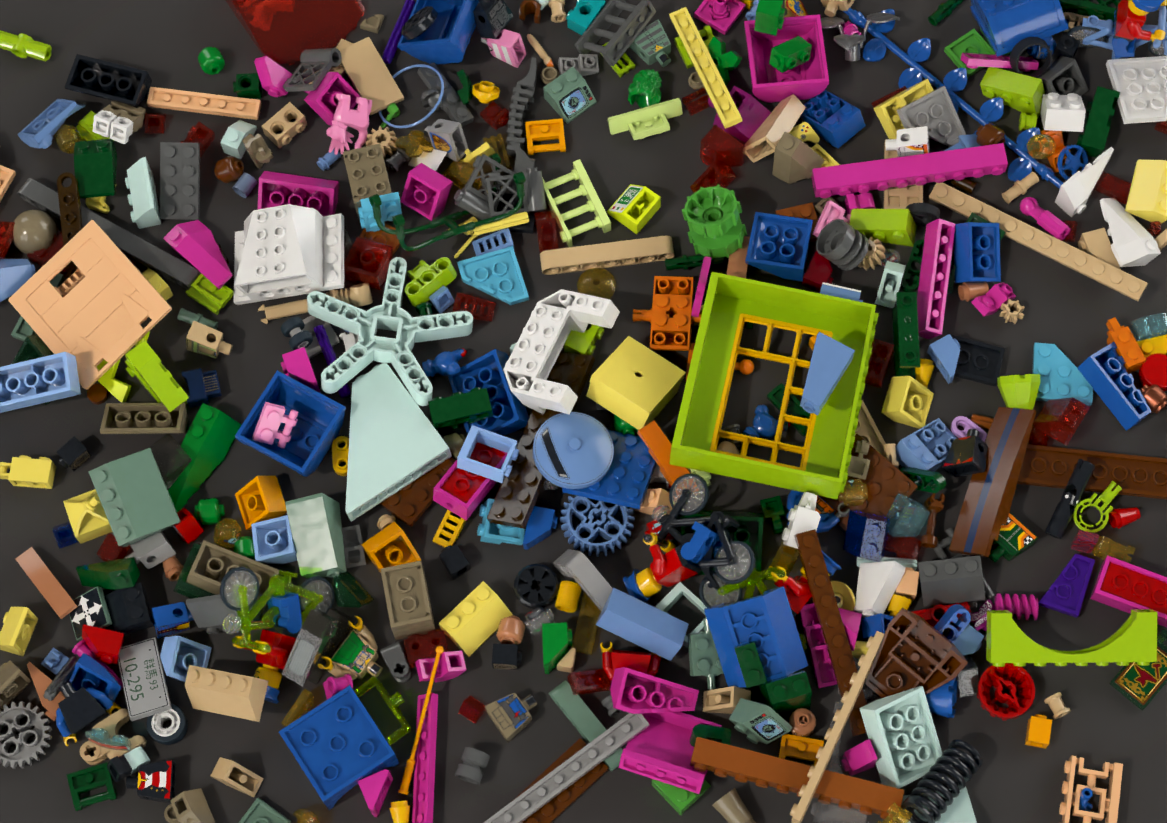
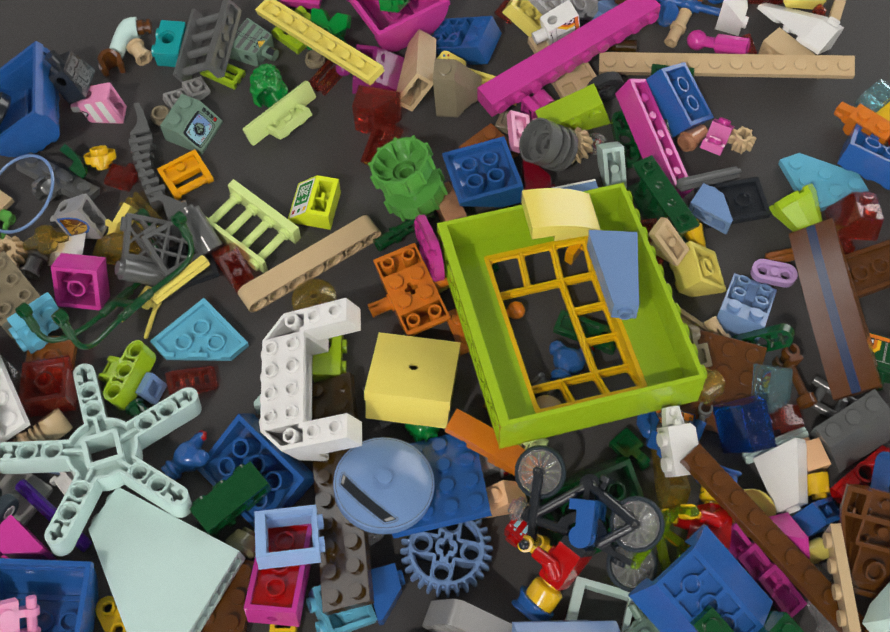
camera: 30 degrees left, 5 degrees down
medium blue slope [472,228,514,256] -> none
tan piece [527,34,554,67] -> none
black torso [943,429,988,477] -> none
none -> light yellow slope [521,188,600,241]
none -> tan slope [648,217,690,266]
none -> dark grey axle [675,166,742,192]

